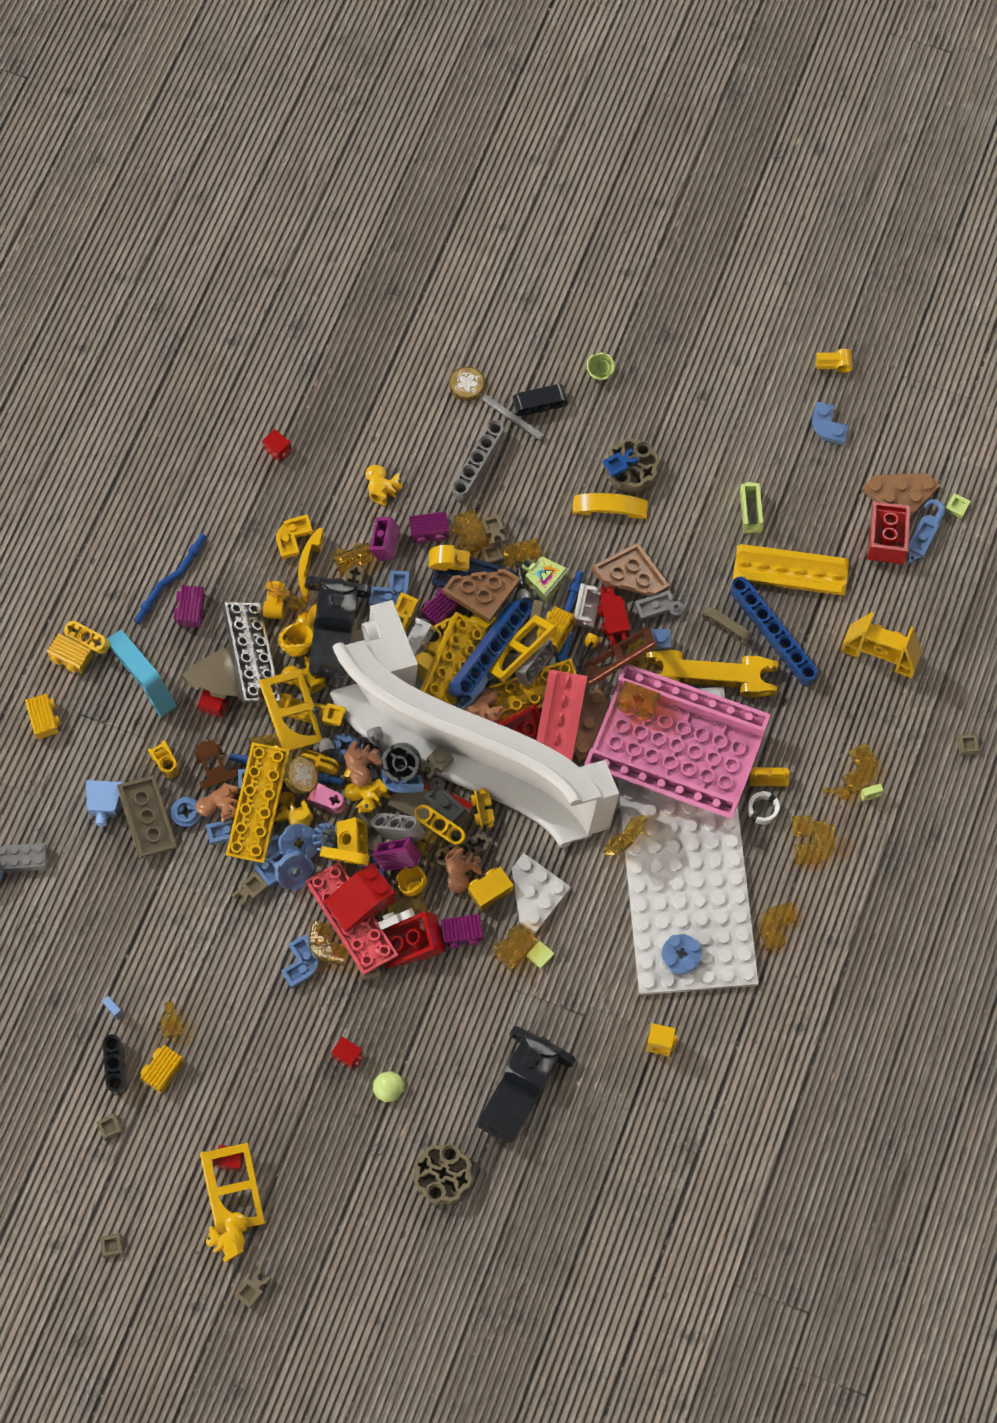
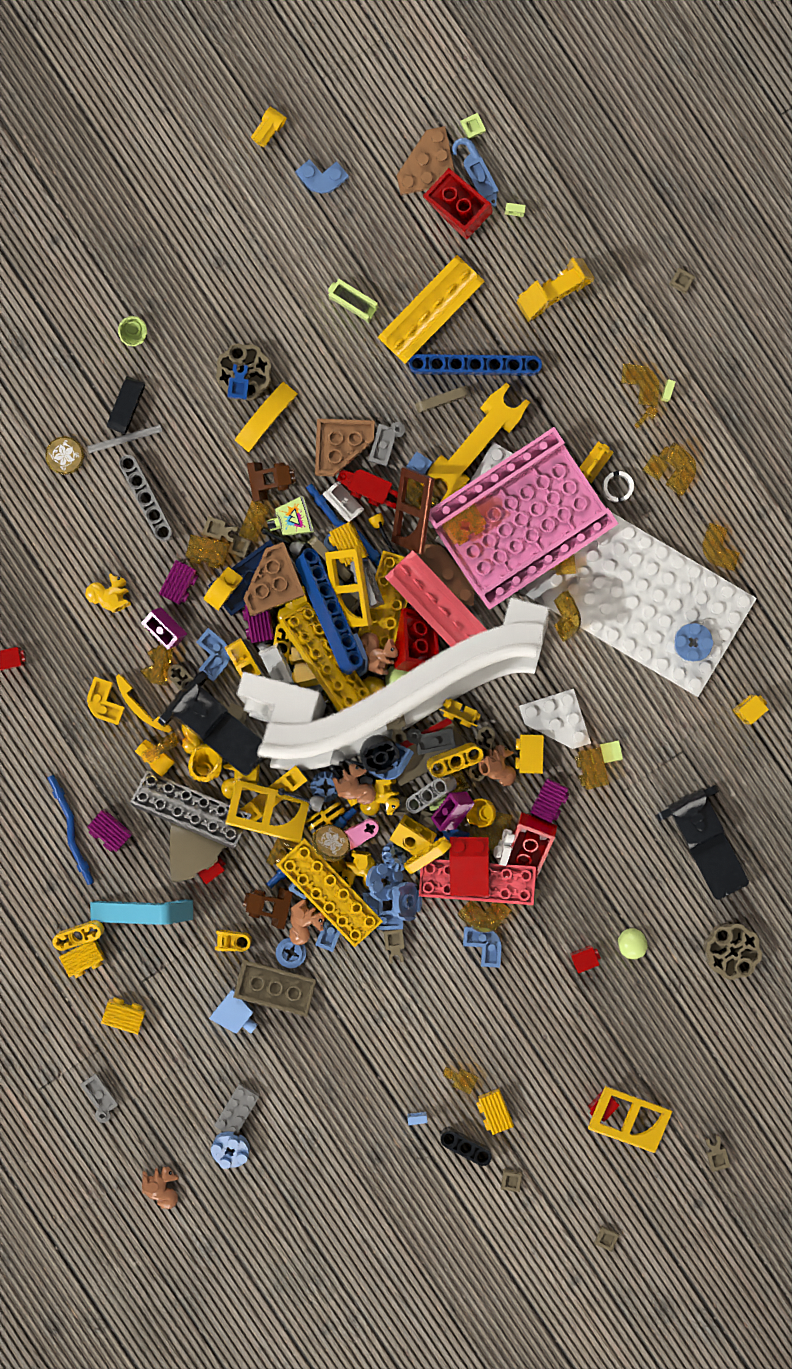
camera: 55 degrees left, 20 degrees up
yellow animal [206,1212,248,1262] -> none
none -> reddish brown tile [247,462,296,502]
none -> yellowish green tile [505,203,526,217]
none -> clear yellow plate [549,554,576,576]

